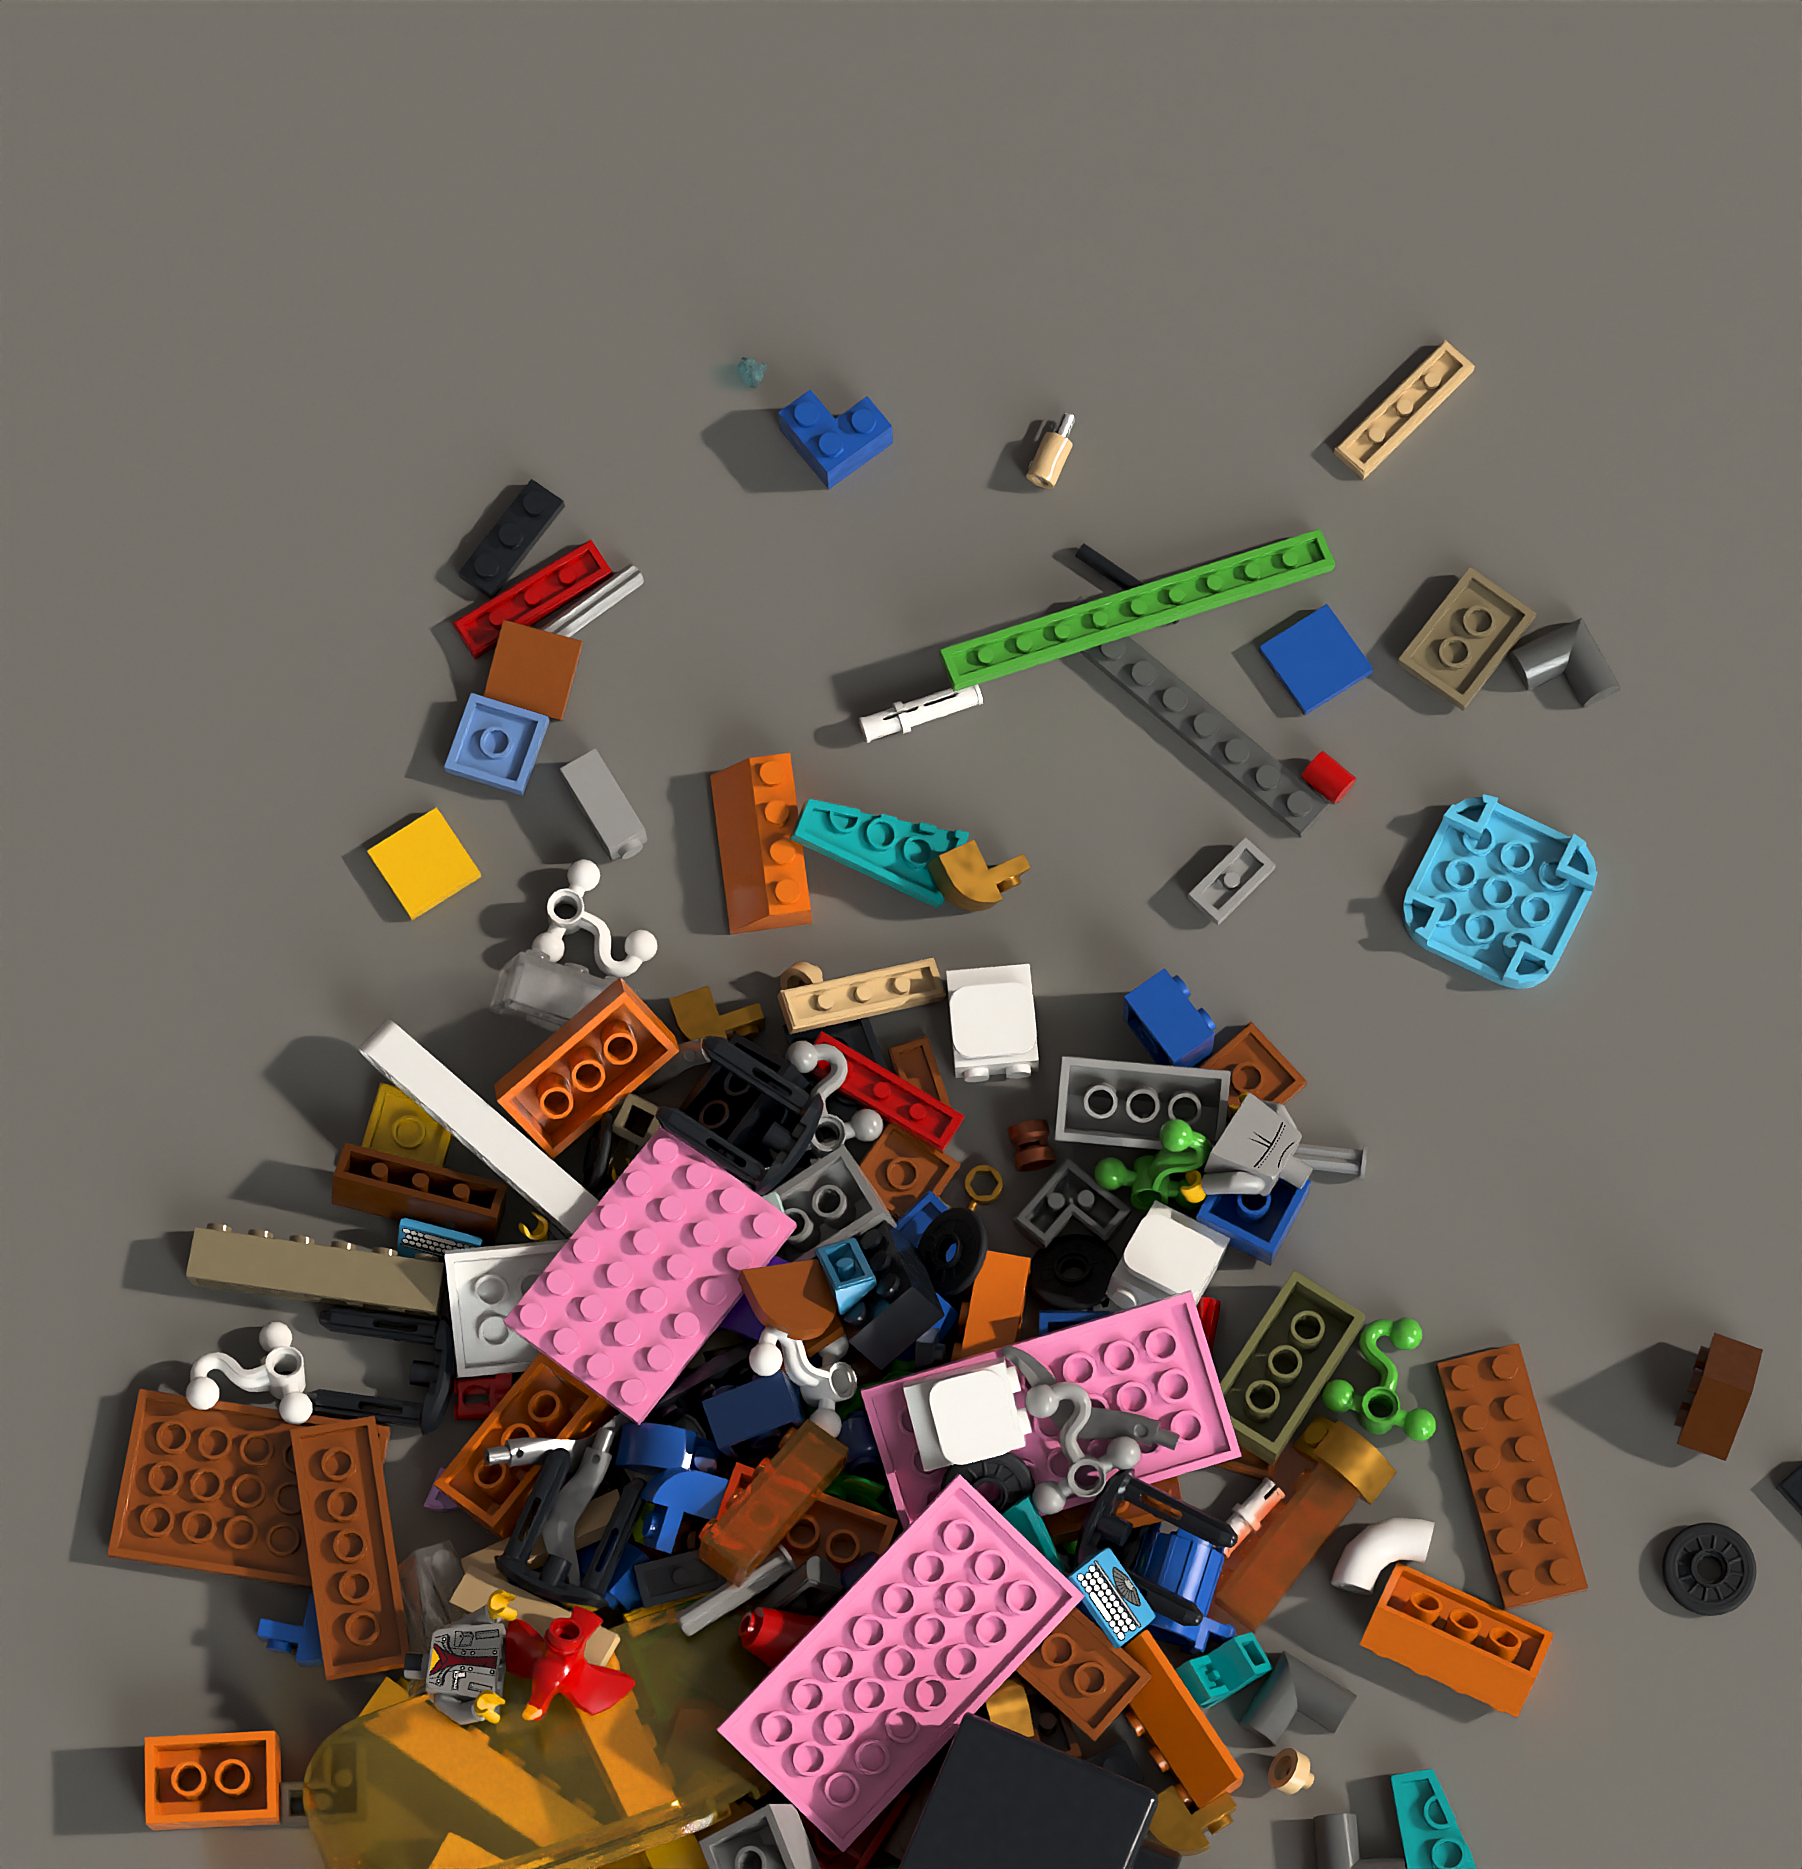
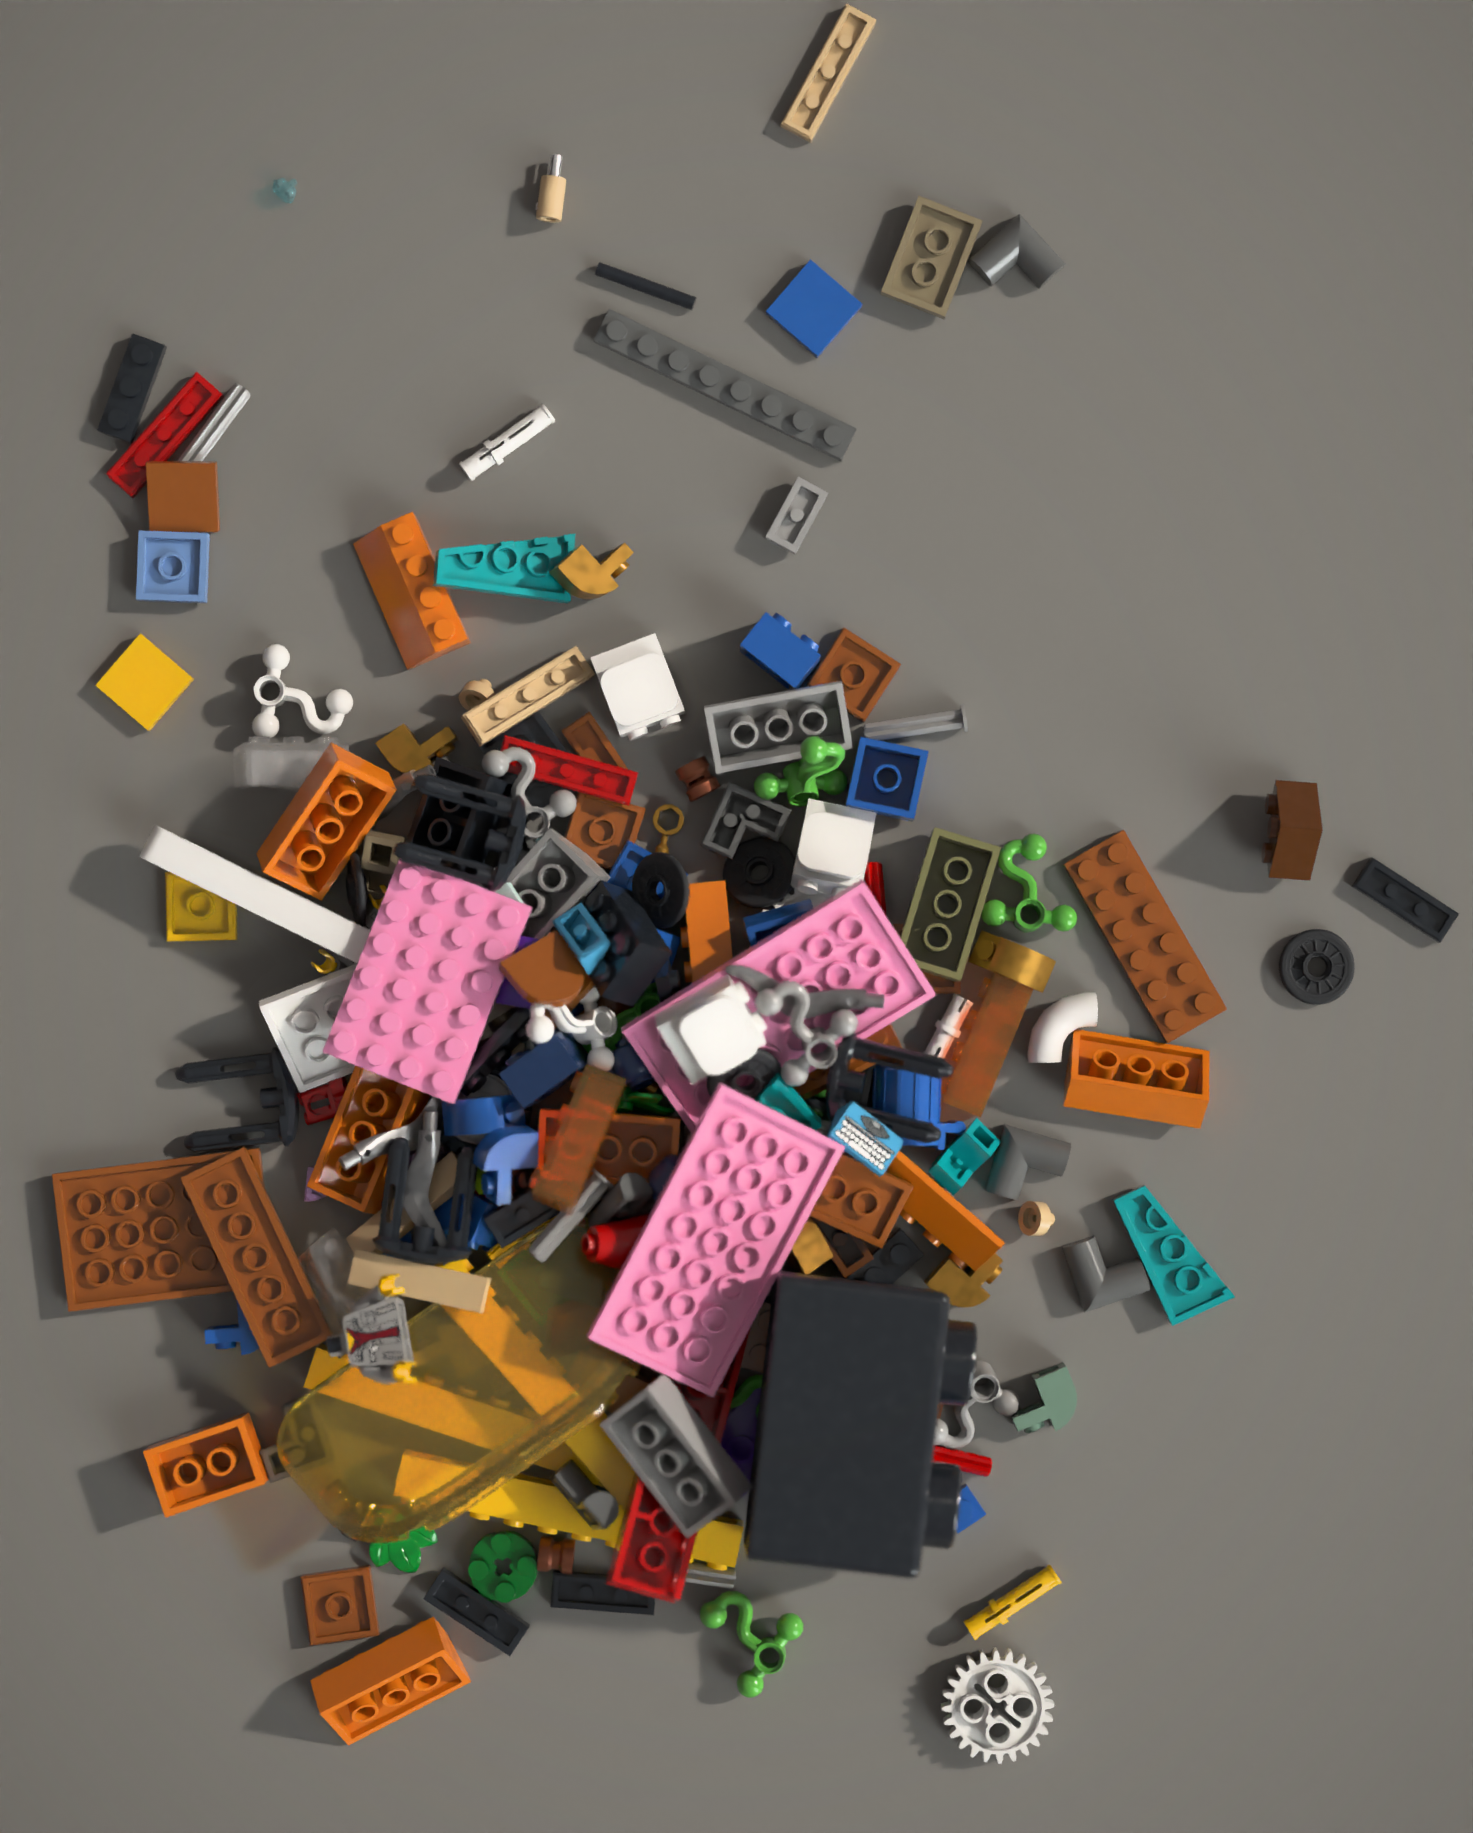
camera: 15 degrees left, 15 degrees up
dark tan brick [186,1223,447,1321] -> none
white piece [186,1322,313,1425] -> none
reddish brown brick [332,1142,508,1245] -> none
slope [397,1218,485,1266] -> none
red animal [504,1605,636,1722] -> none
light grey brick [560,748,647,861] -> none
blue brick [778,389,893,490] -> none
bright green plate [939,529,1336,692] -> none
light grey torso [1180,1092,1313,1203] -> none
red piece [1301,751,1357,804] -> none
medium azure tile [1402,794,1598,989] -> none

